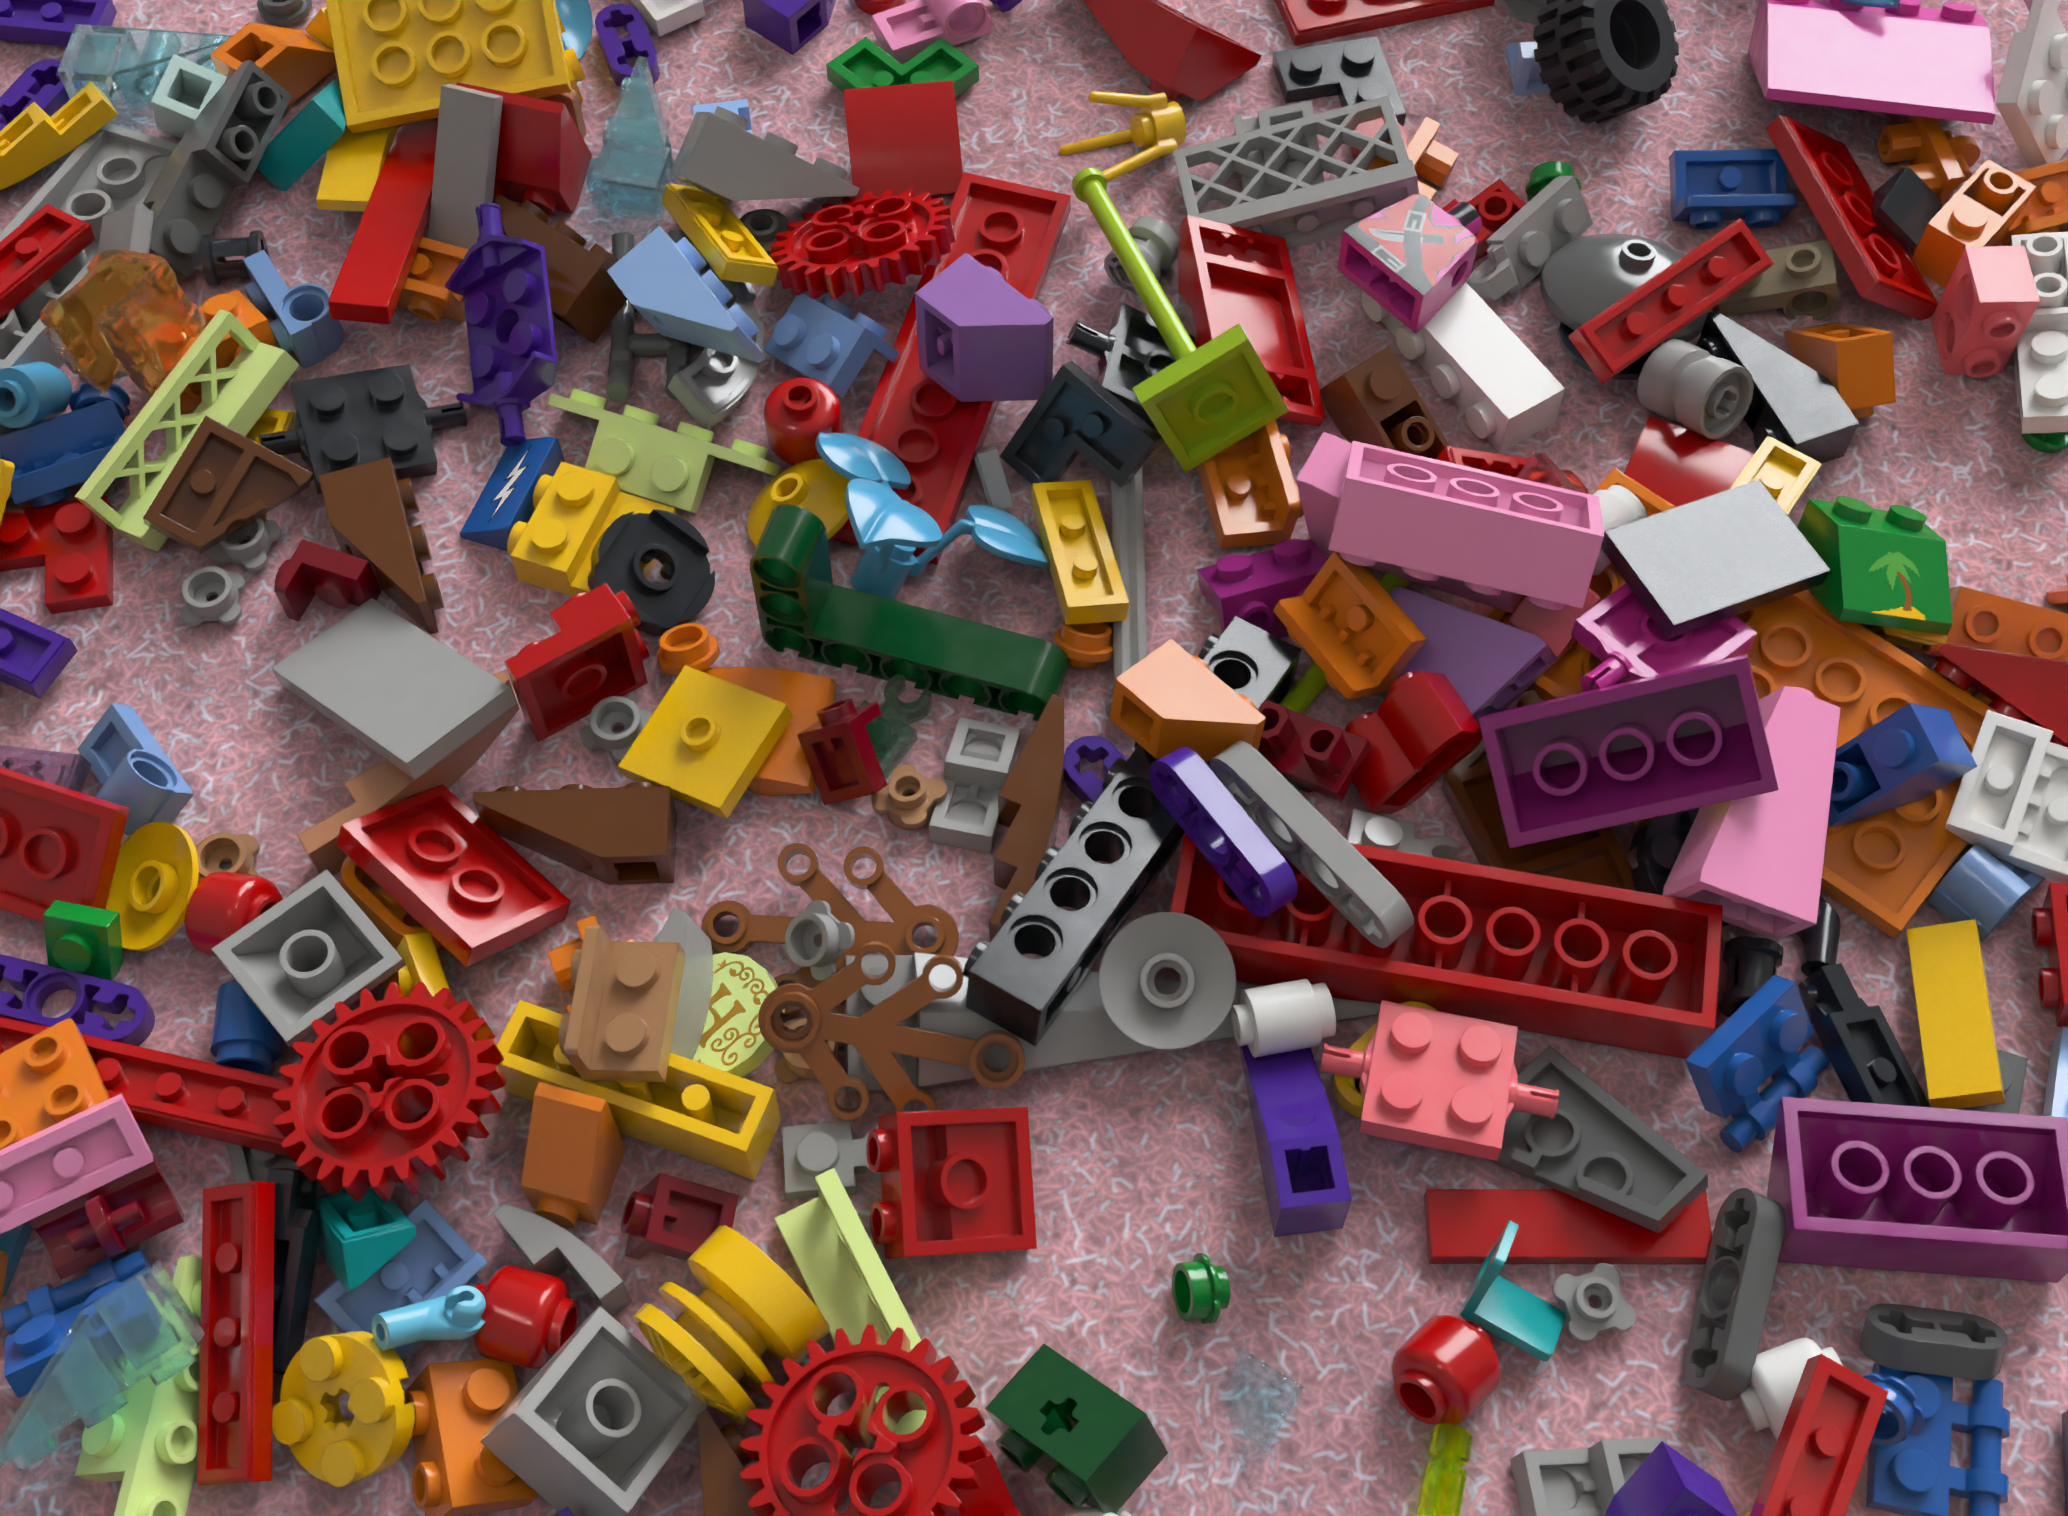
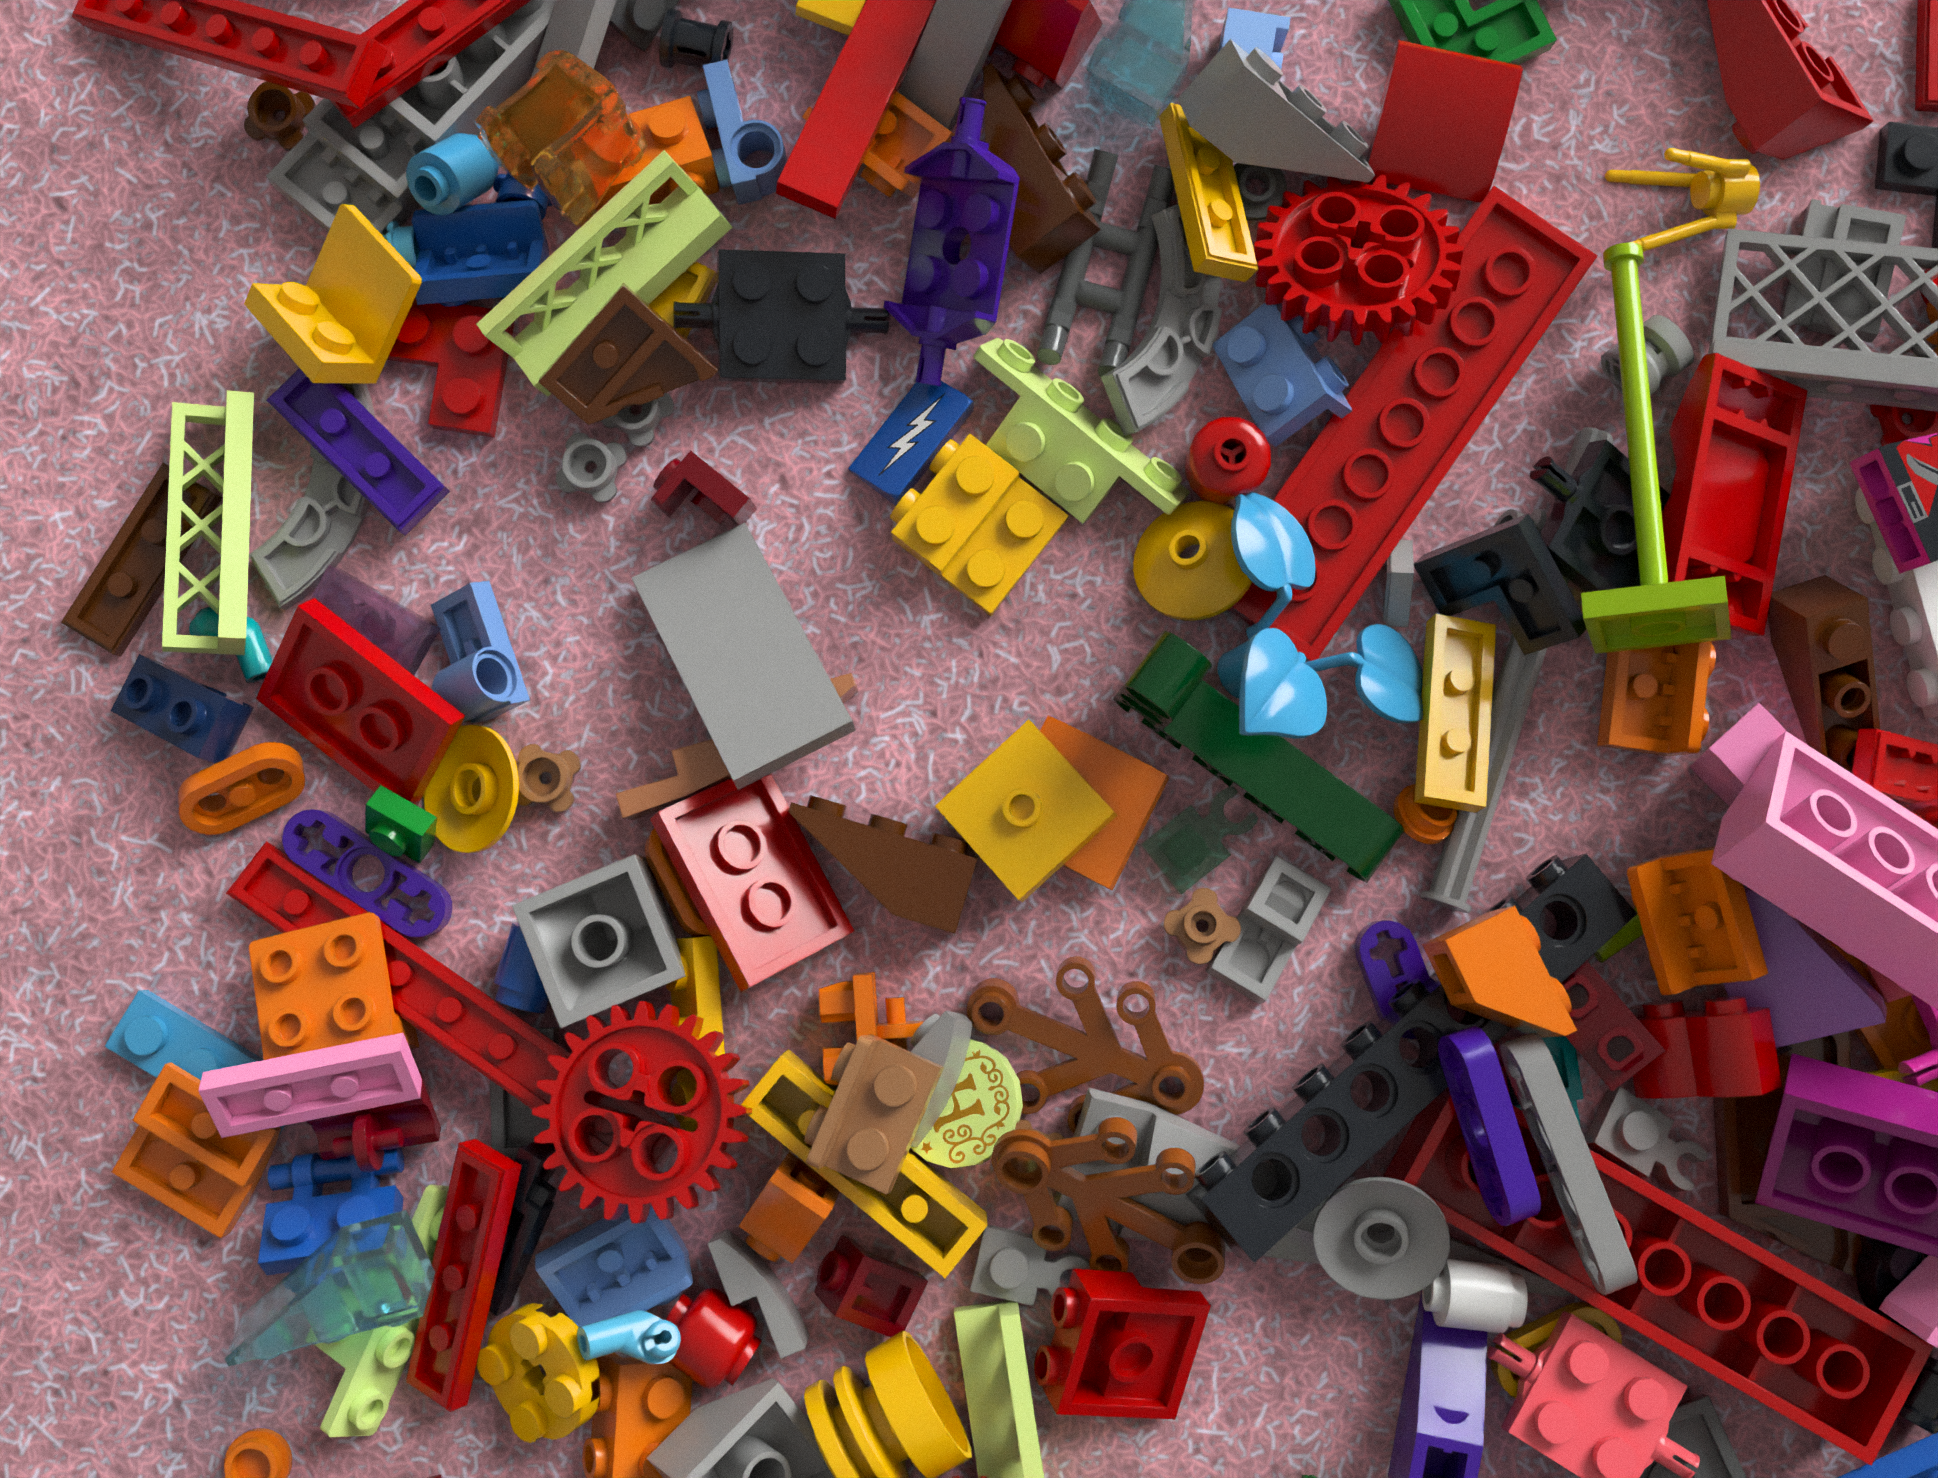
camera: 20 degrees right, 25 degrees up
red head [184,871,283,957] -> none
teal slope [314,1187,417,1292] -> none
reddish brown slope [318,457,444,634] -> none
red plate [504,583,649,742] -> none
light grey plate [580,696,652,762] -> none
black plate [588,509,715,636] -> none
light blue slope [607,226,766,363] -> none
orange plate [657,623,720,677] -> none
light grey plate [785,900,855,980] -> none
dark red bracket [797,699,888,805] -> none
medium lavender slope [915,253,1054,402] -> none
reddish brown slope [989,694,1064,942] -> none
magenta bracket [1197,539,1329,639] -> none

